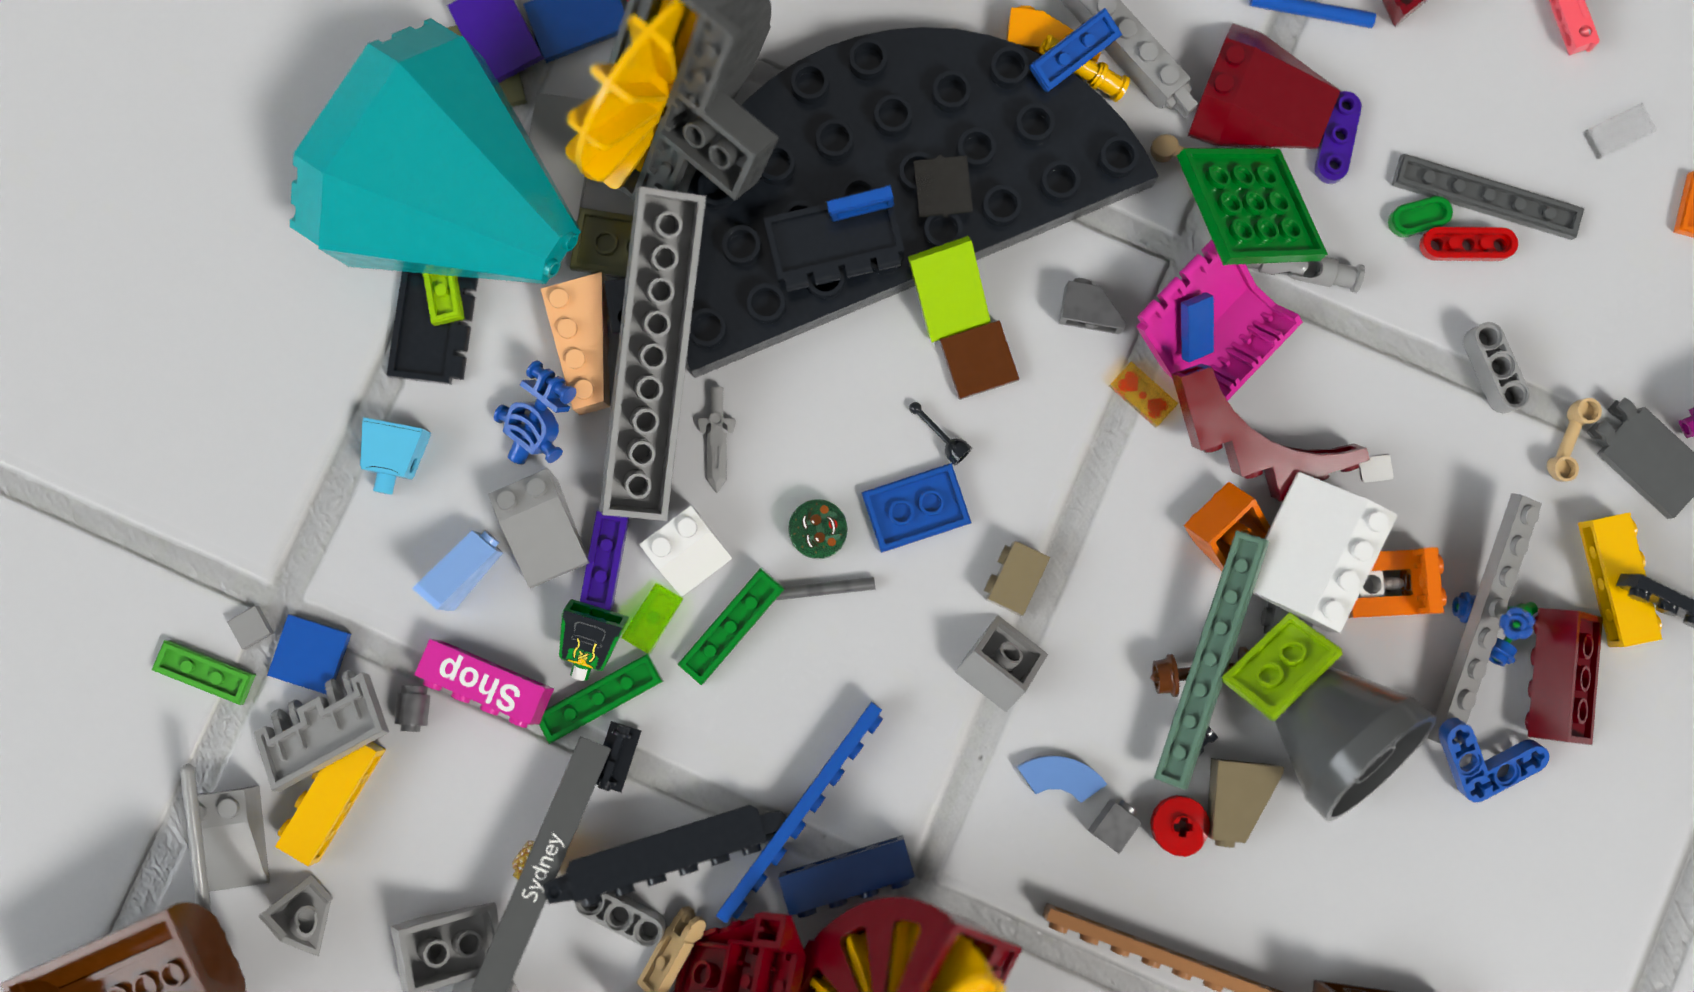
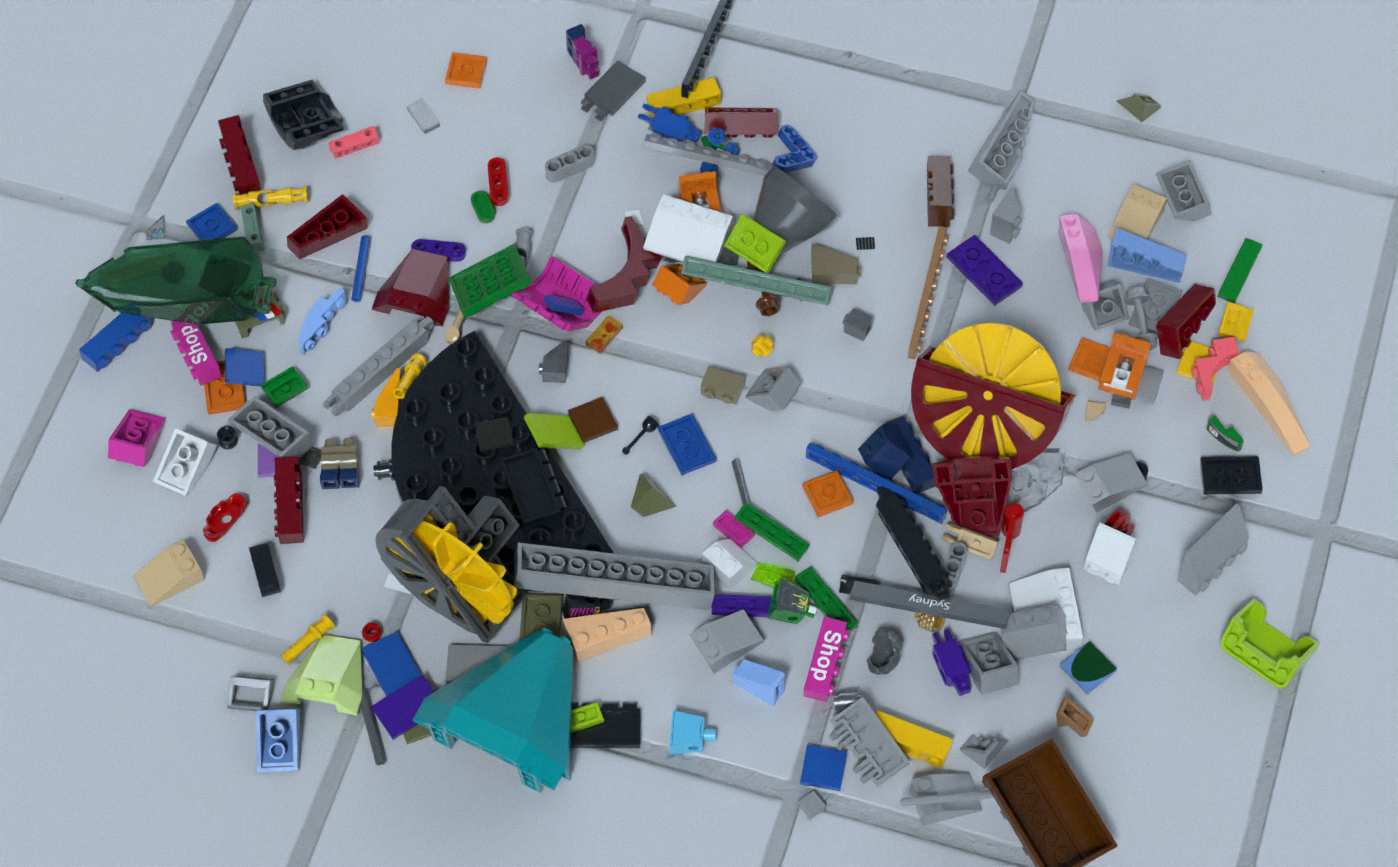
camera: 100 degrees left, 25 degrees down
bright green tile [152,640,256,705] -> none
blue piece [494,360,577,464] -> none
light grey sword [698,387,736,493] -> none
clear green head [788,499,848,559] -> none
blue tile [827,186,894,222] -> none
medium blue tile [1016,755,1107,803] -> none
blue tile [1029,8,1123,93] -> none
red piece [1150,795,1210,857] -> none
dark grey tile [1391,154,1585,240] -> none
tan bar [1547,398,1602,482] -> none
none -> black brick [373,459,394,481]
none -> olive slope [631,474,677,517]
none -> blue hinge [638,103,701,142]
none -> dark pink tile [713,510,755,549]
none -> yellow gear [751,334,774,357]
none -> orange tile [802,470,853,518]
none -> sticker [856,237,875,250]
none -> dark blue slope [858,426,913,480]
none -> dark grey hair [867,629,903,675]
none -> dark purple hinge [932,629,972,696]

